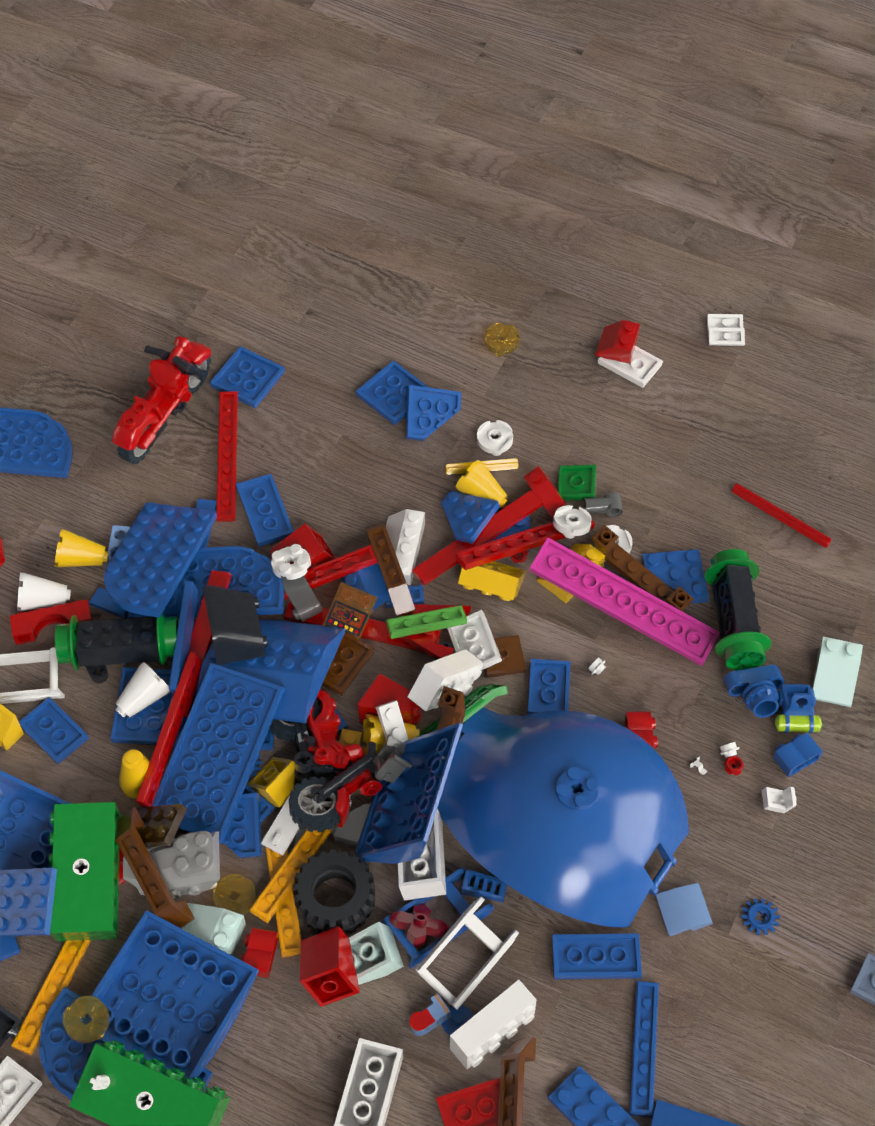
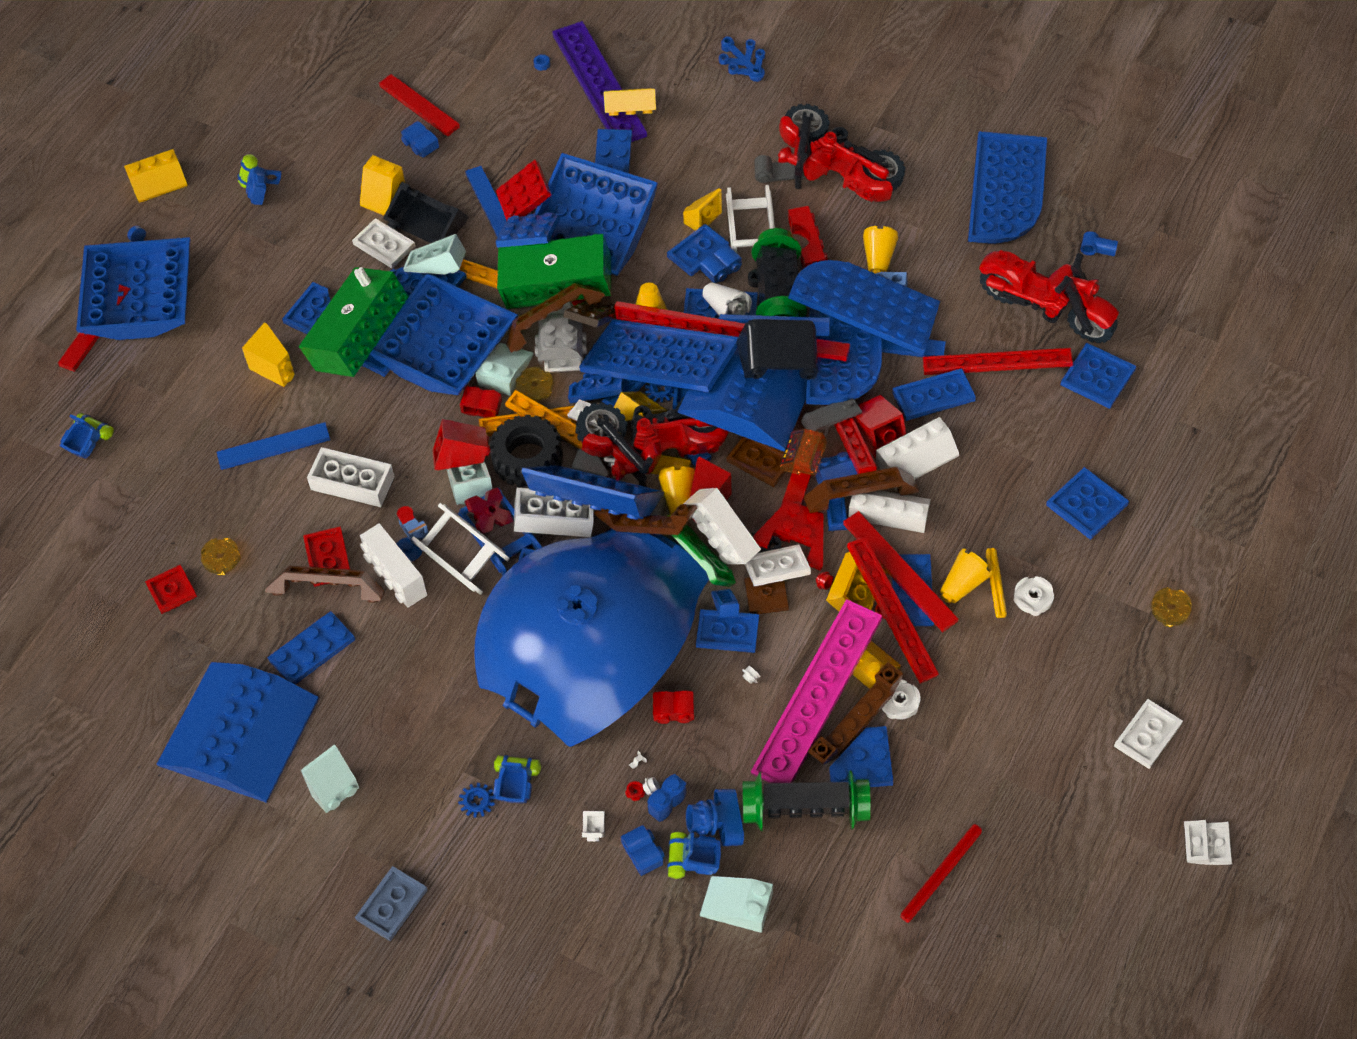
camera: 95 degrees right, 0 degrees up
white cone [17,572,71,611] -> none
clear yellow plate [63,996,110,1043] -> none
white plate [271,544,311,580] -> none
dark grey piece [372,735,412,783] -> none
white plate [376,700,409,742] -> none
bright green tile [386,605,467,639] -> none
blue plate [405,385,461,441] -> none
blue plate [441,490,500,544] -> none
red slope [524,466,567,518] -> none
blue plate [552,933,642,980] -> none
white plate [553,505,592,539] -> none
green plate [558,464,597,501] -> none
dark grey piece [584,492,623,517] -> none
red slope [595,320,640,364] -> none
blue tile [629,981,659,1118] -> none
medium blue slope [656,883,713,936] -> none
none -> light aqua slope [301,745,359,813]
none -> light aqua slope [403,234,466,275]
none -> blue piece [493,755,541,803]
none -> blue brick [647,774,687,822]
none -> blue brick [700,245,742,283]
none -> blue slope [711,589,739,618]
none -> red plate [816,571,833,590]
none -> white slope [875,417,959,489]
none -> blue piece [1081,231,1118,256]

